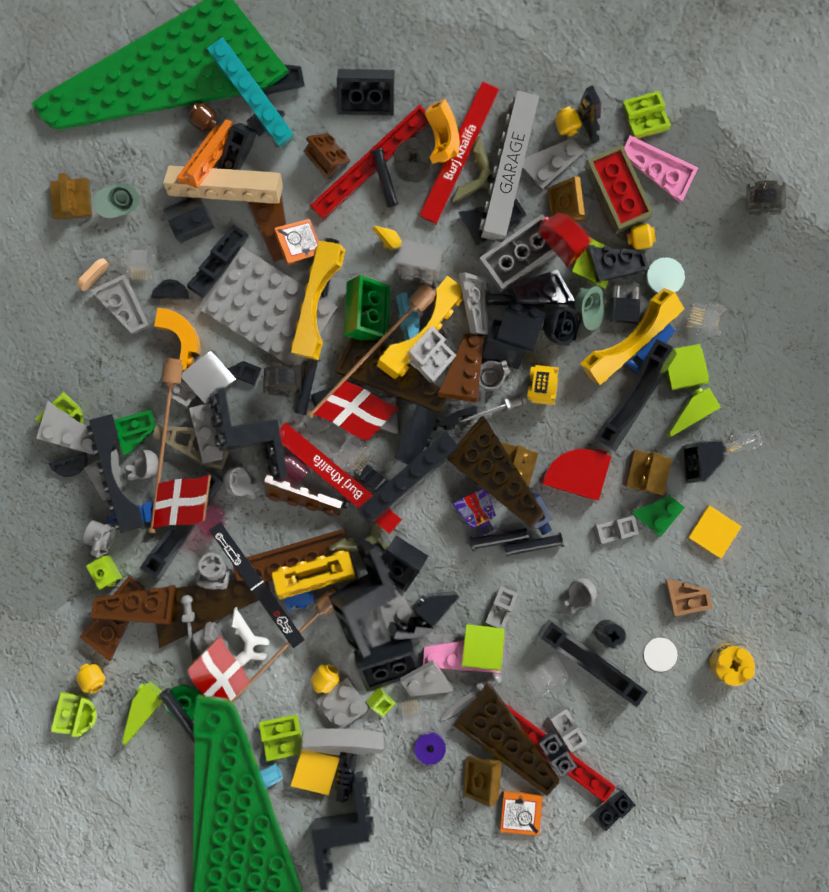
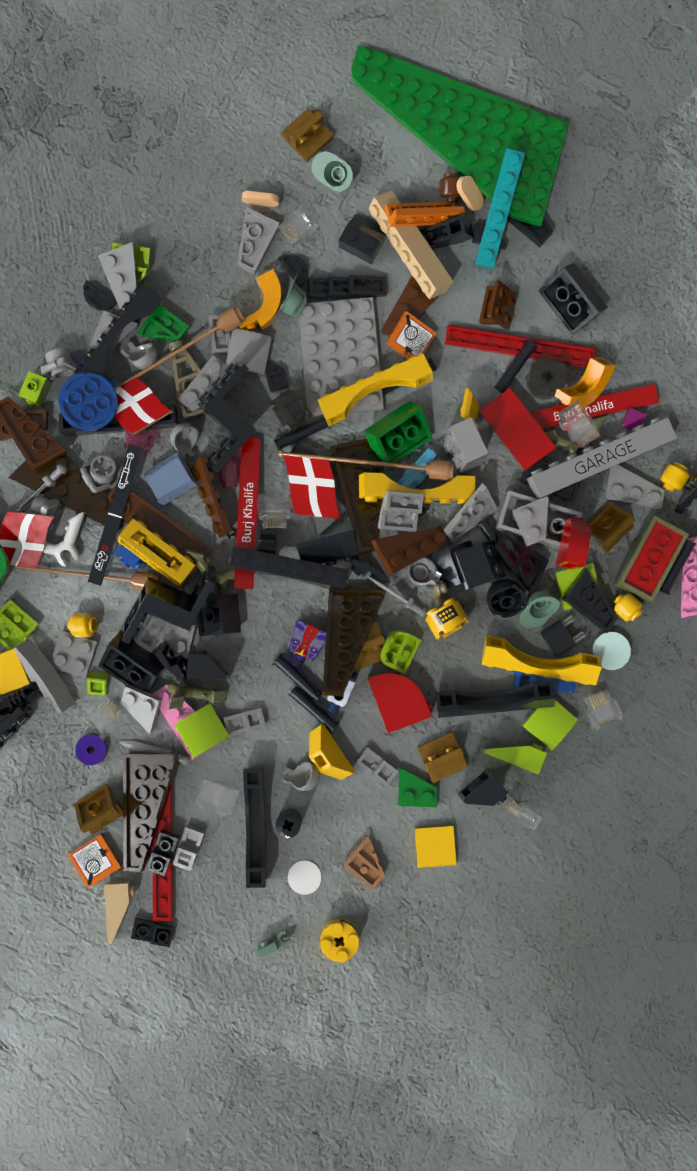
camera: 50 degrees right, 0 degrees up
none -> blue tile [58,372,118,431]
none -> tan slope [104,880,135,944]
none -> sand blue slope [144,452,197,505]
none -> olive piece [168,681,227,710]
none -> sand green plate [257,929,291,958]
none -> sand green piece [277,273,306,318]
none -> yellow slope [309,724,356,780]
none -> lime slope [381,630,422,674]
none -> dark tan arm [432,582,447,605]
none -> light nougat tile [457,176,484,211]
none -> red tile [479,388,556,471]
none -> light grey wing [512,496,549,546]
none -> clear brick [558,401,601,447]
none -> magenta slope [621,407,647,430]
none -> black pin [660,539,696,595]

